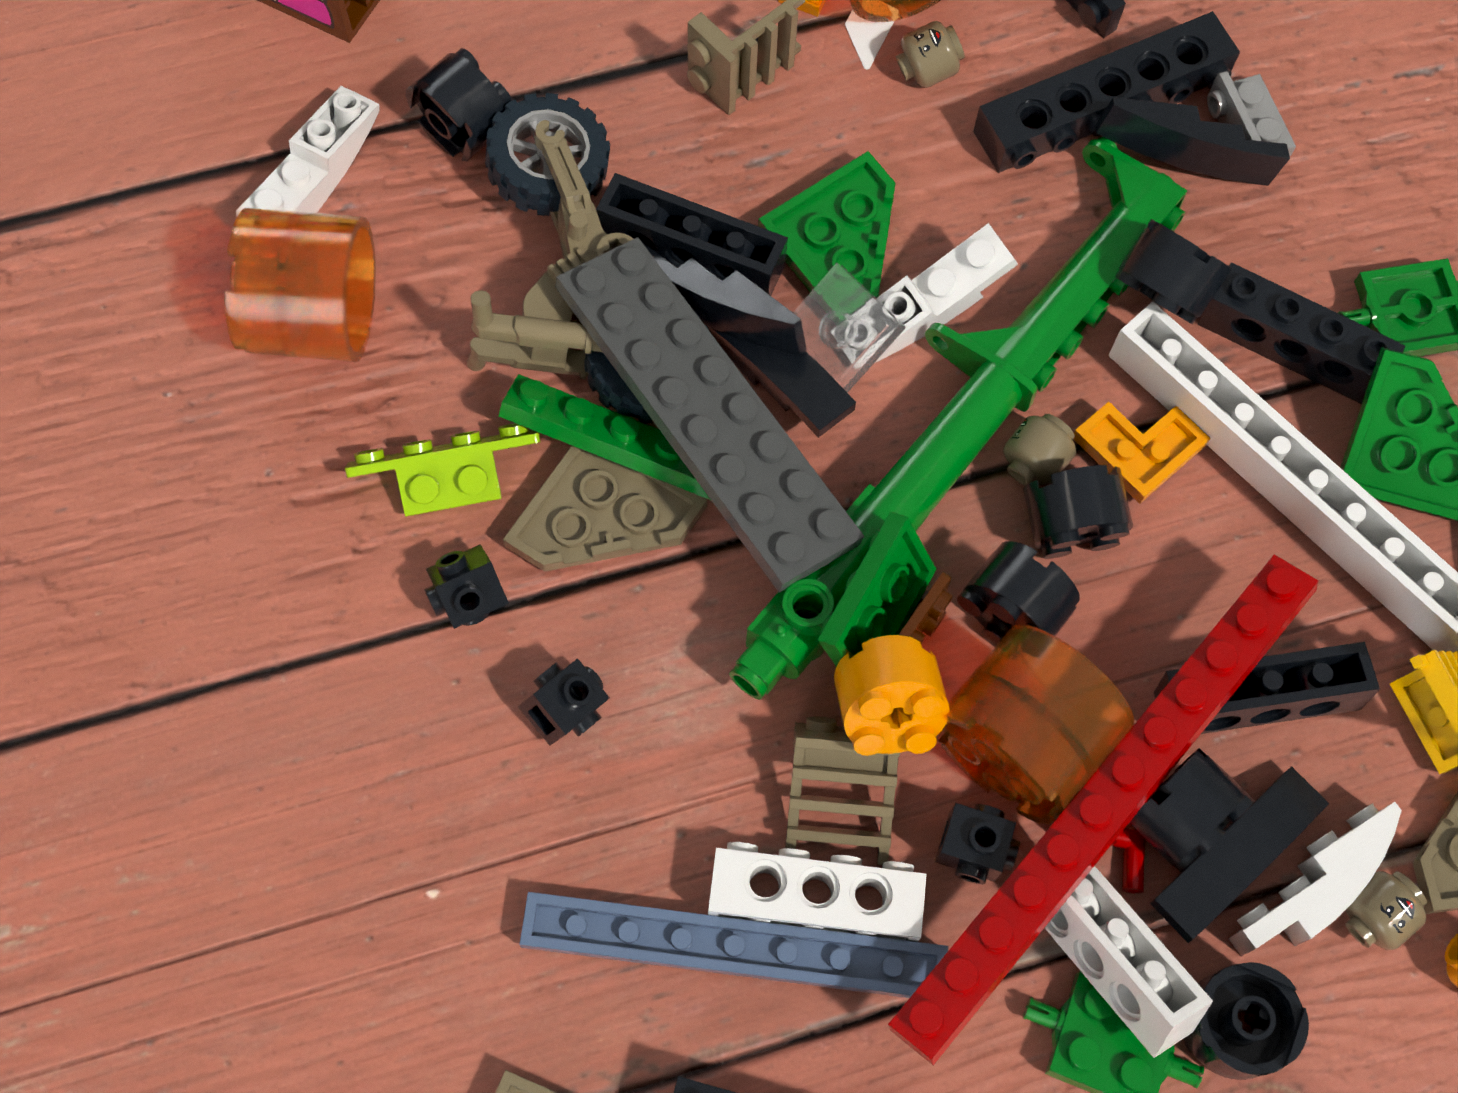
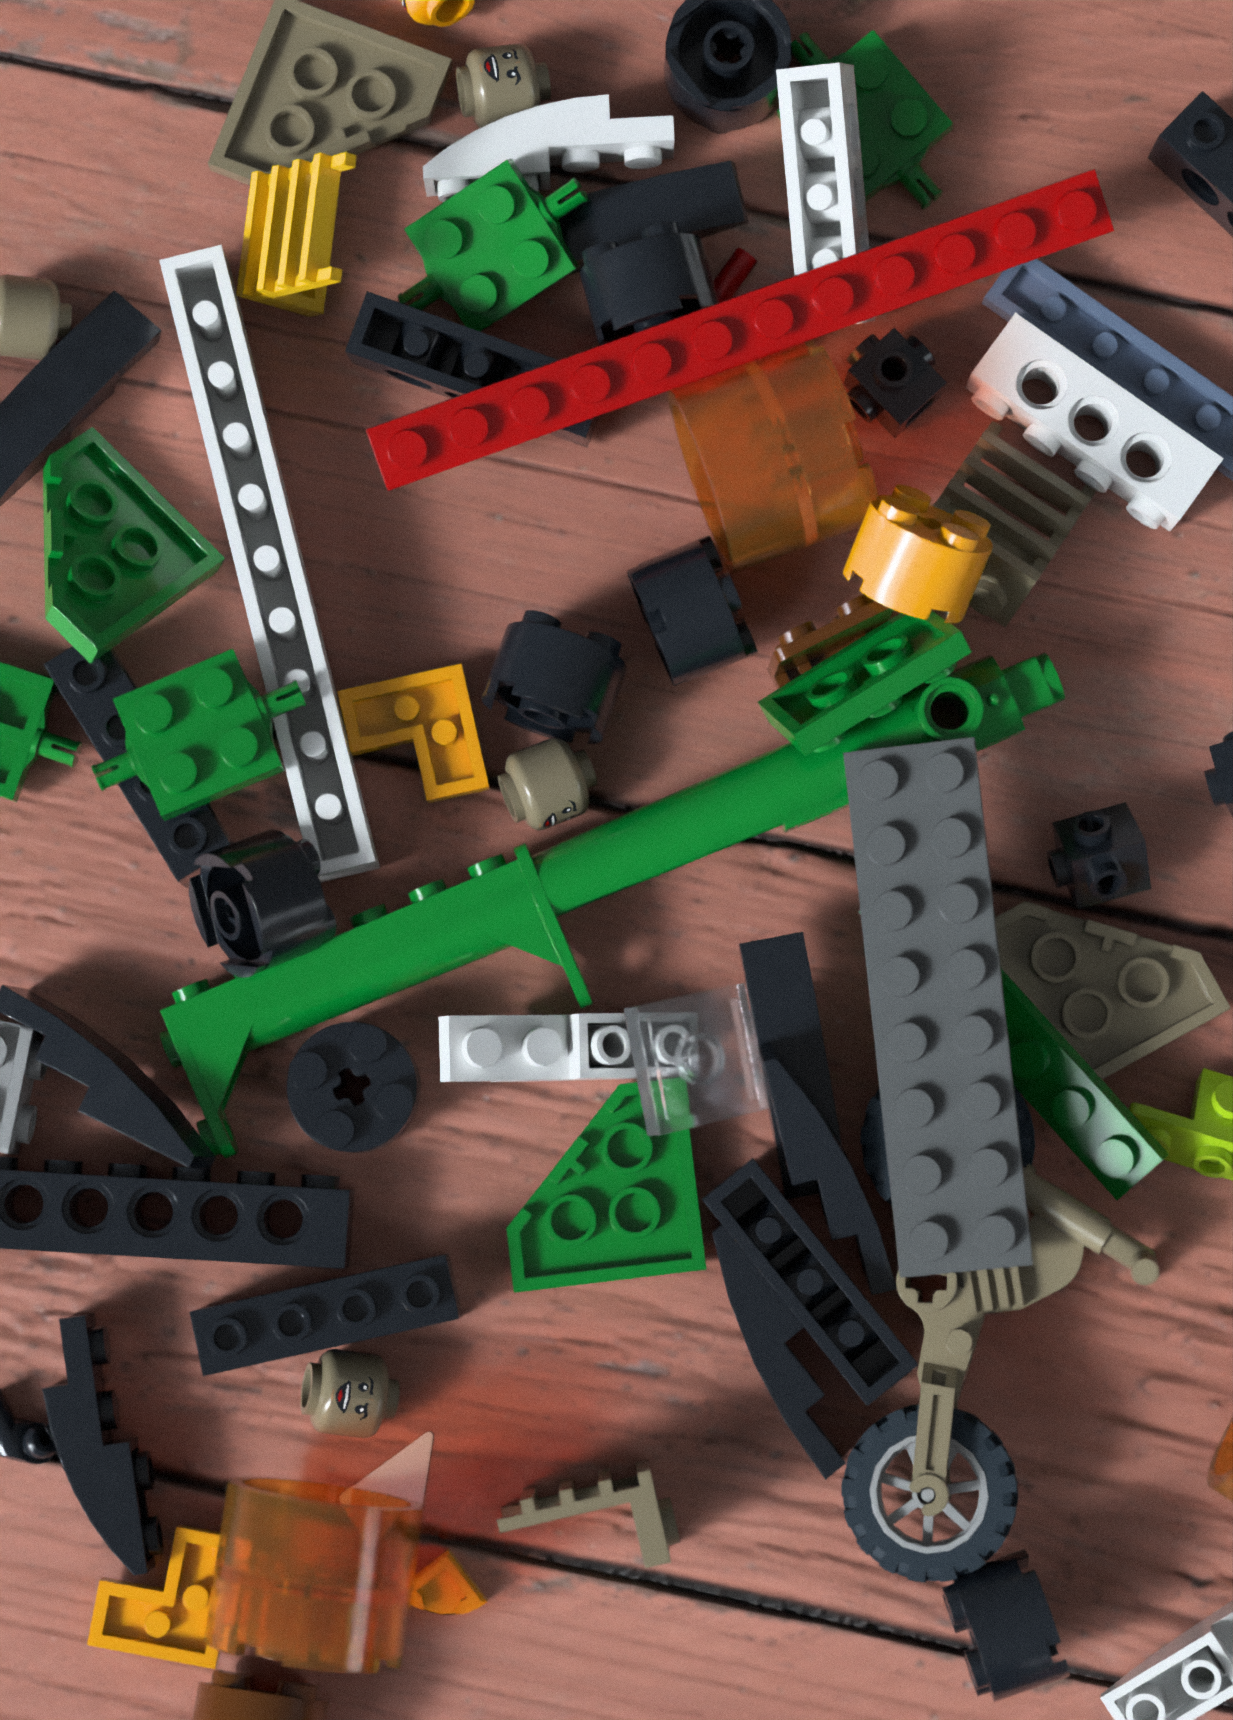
camera: 150 degrees left, 15 degrees up
none -> green plate [91,649,307,821]
none -> black brick [189,1253,463,1376]
none -> black brick [287,1022,421,1153]
none -> green plate [398,159,589,332]
none -> black slope [712,1224,846,1480]
none -> black brick [1047,802,1151,909]

